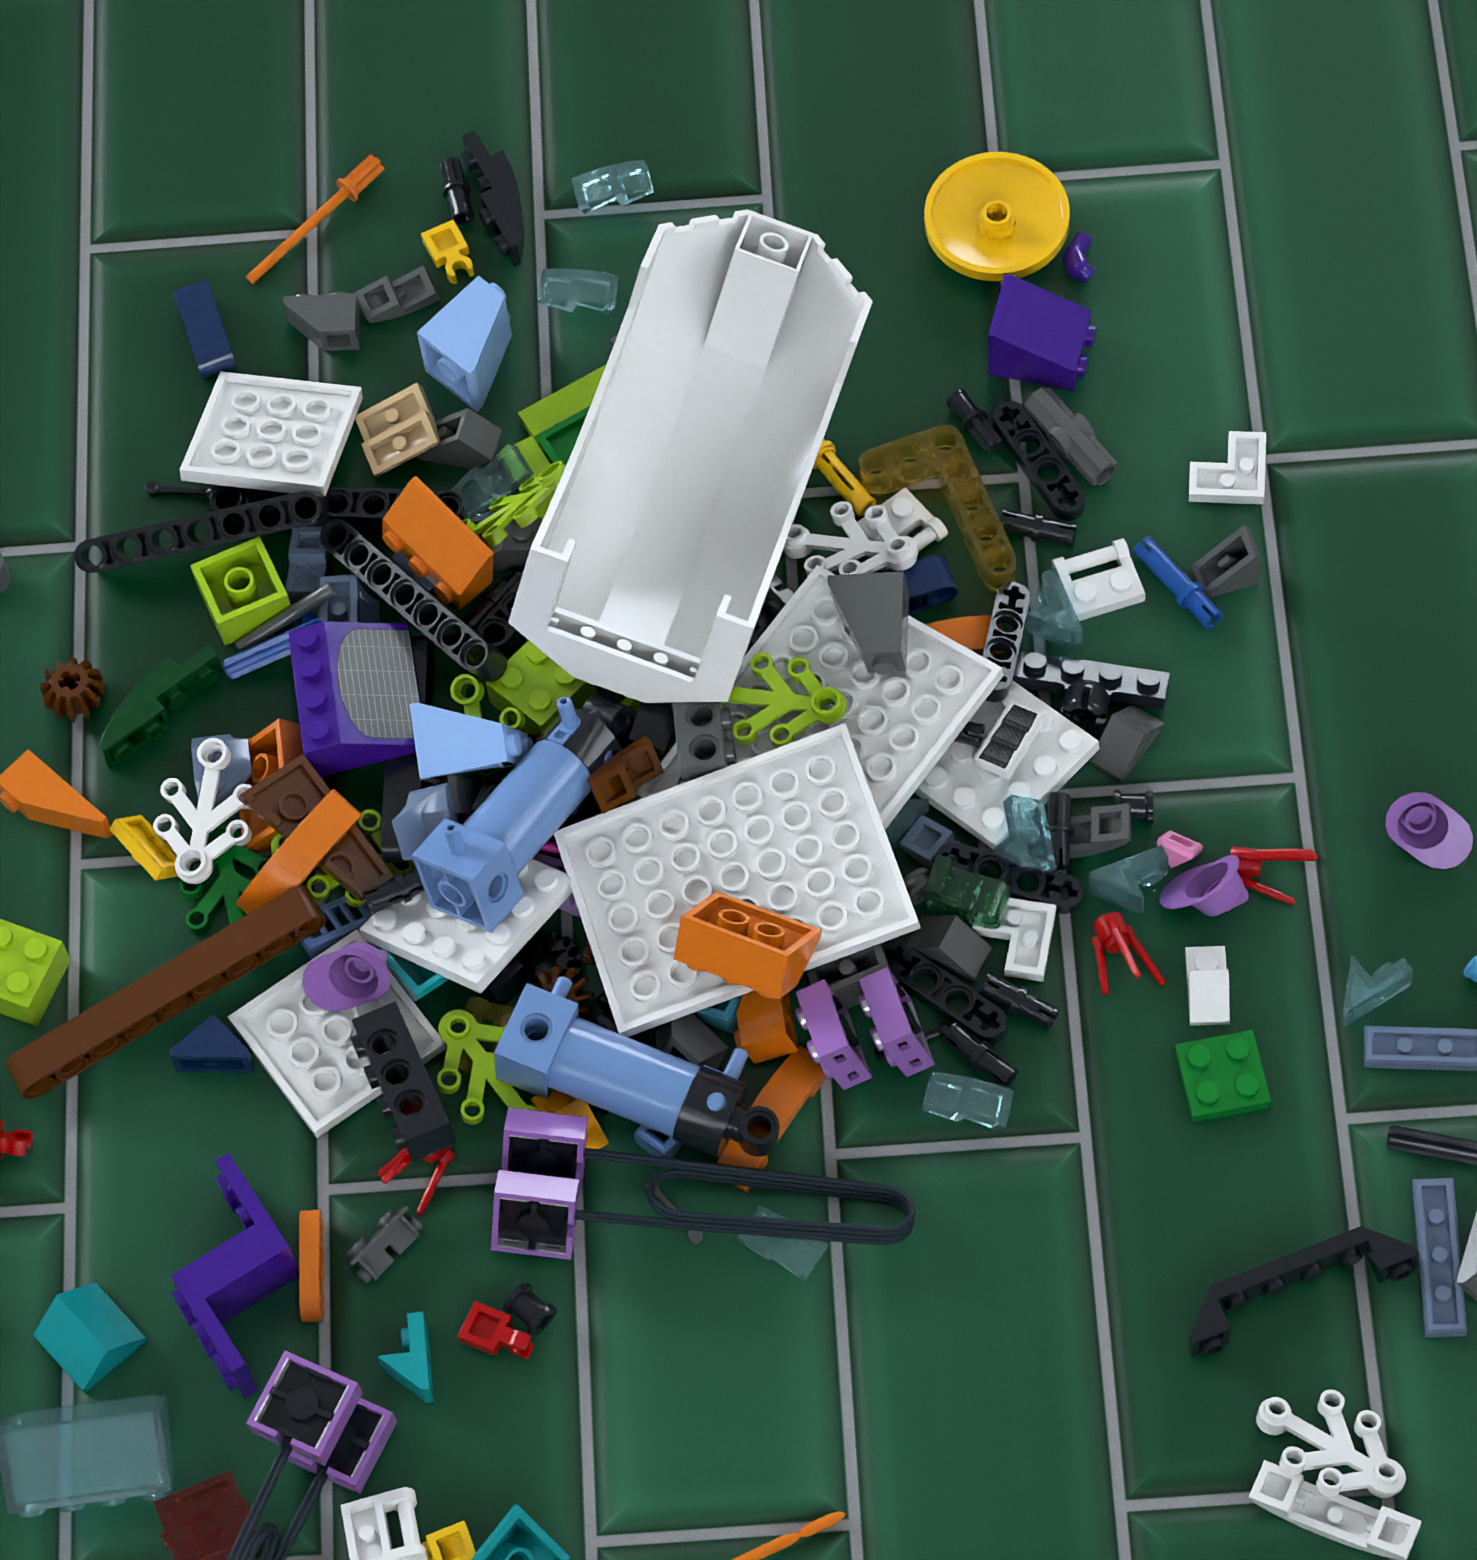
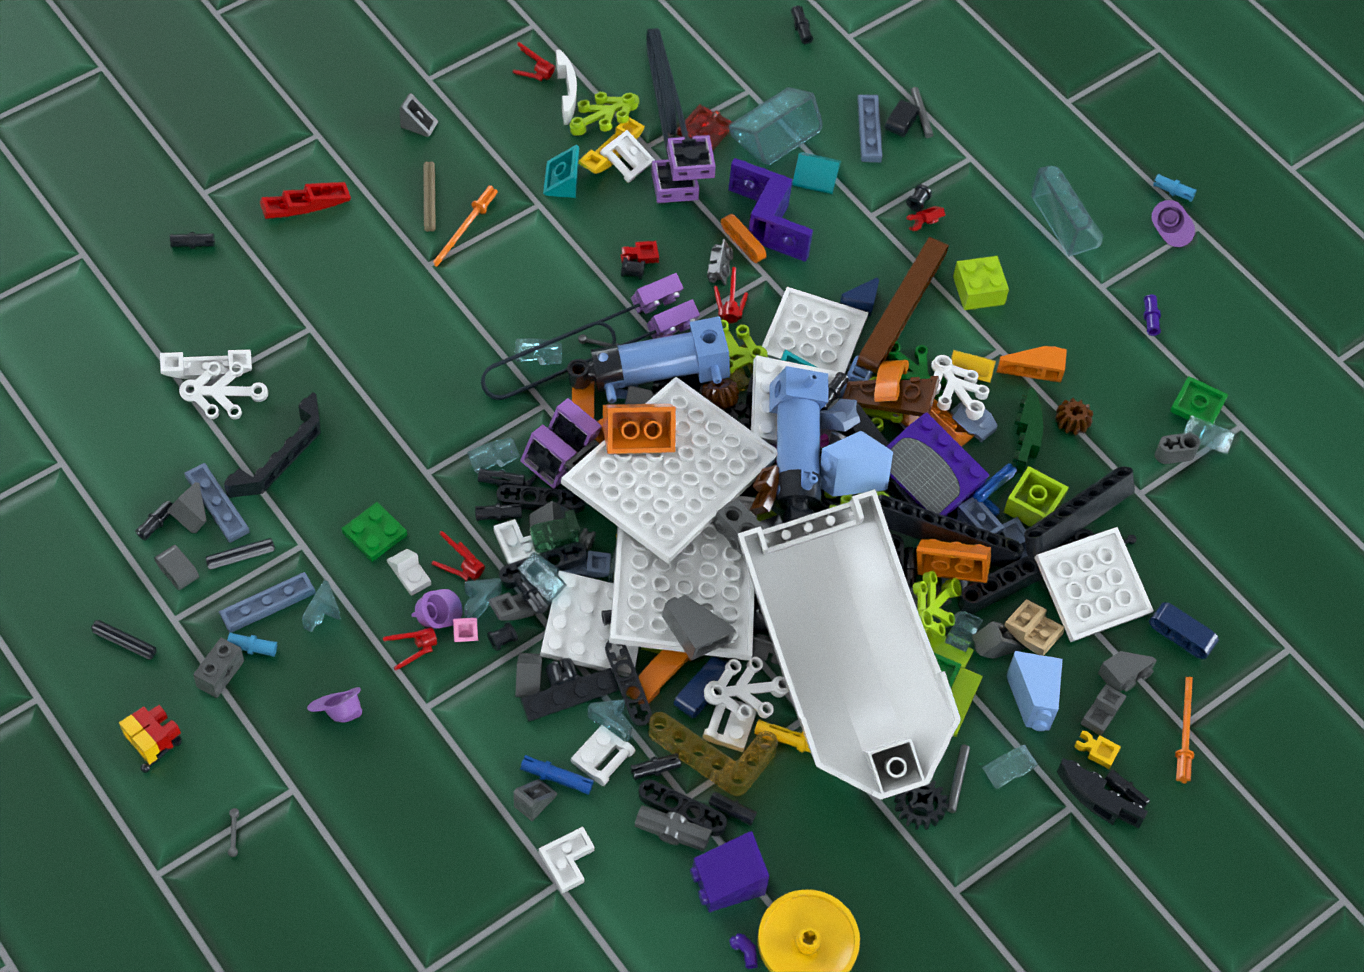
camera: 135 degrees right, 5 degrees down
dark grey bar [235,582,336,652] -> none
medium lavender piece [302,942,391,1012] -> none
black brick [350,1001,457,1162] -> none
teal slope [378,1311,434,1403] -> none
clear light blue slope [572,160,654,214] -> none
lime plant [721,652,847,748] -> none
tile [974,700,1046,780] -> none

